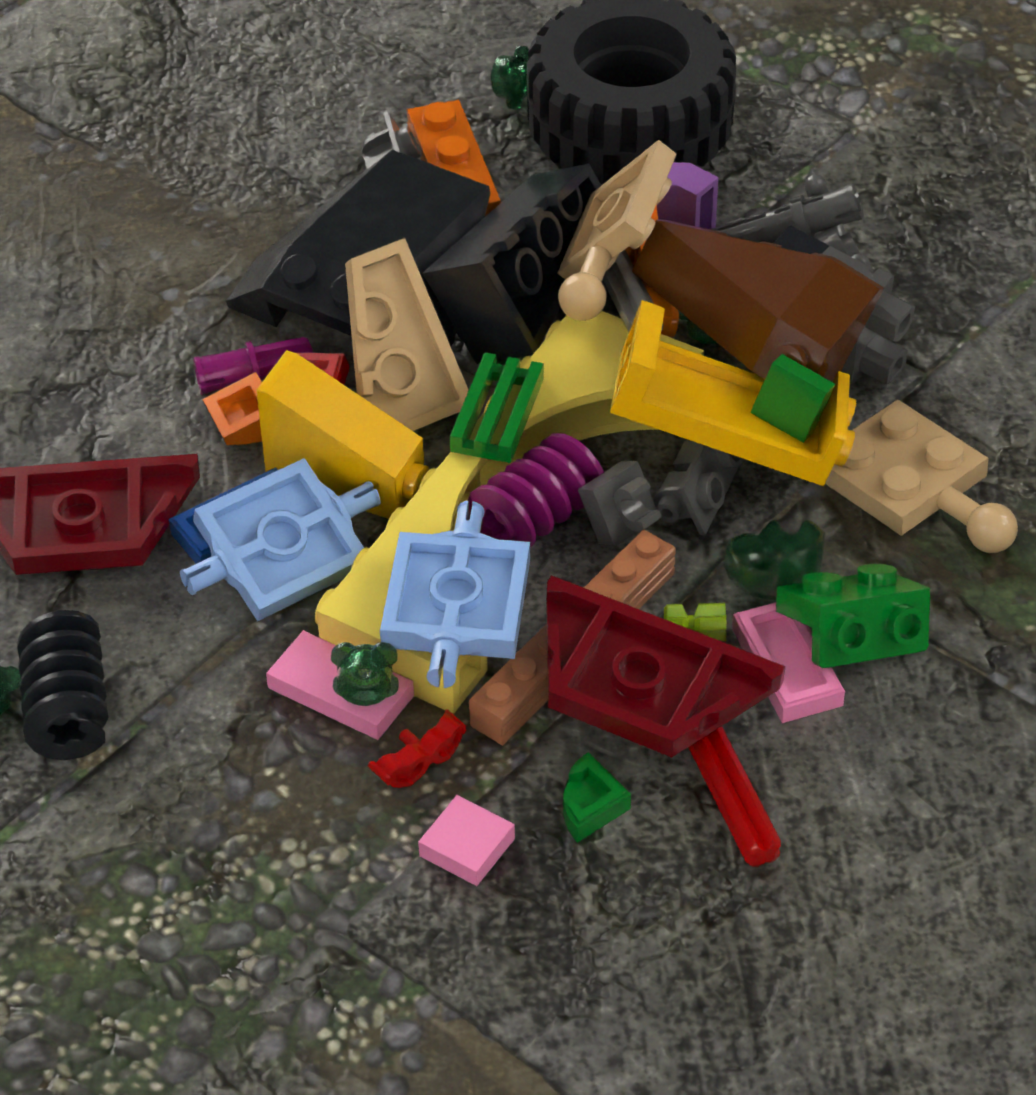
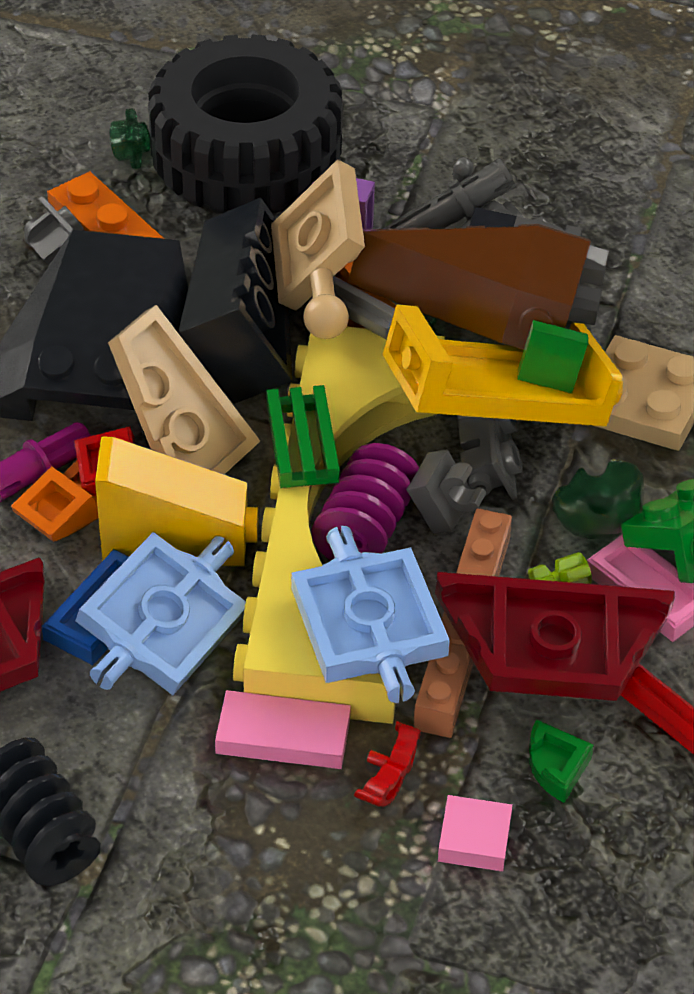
camera: 25 degrees left, 0 degrees up
clear green plate [331,642,399,706] -> none

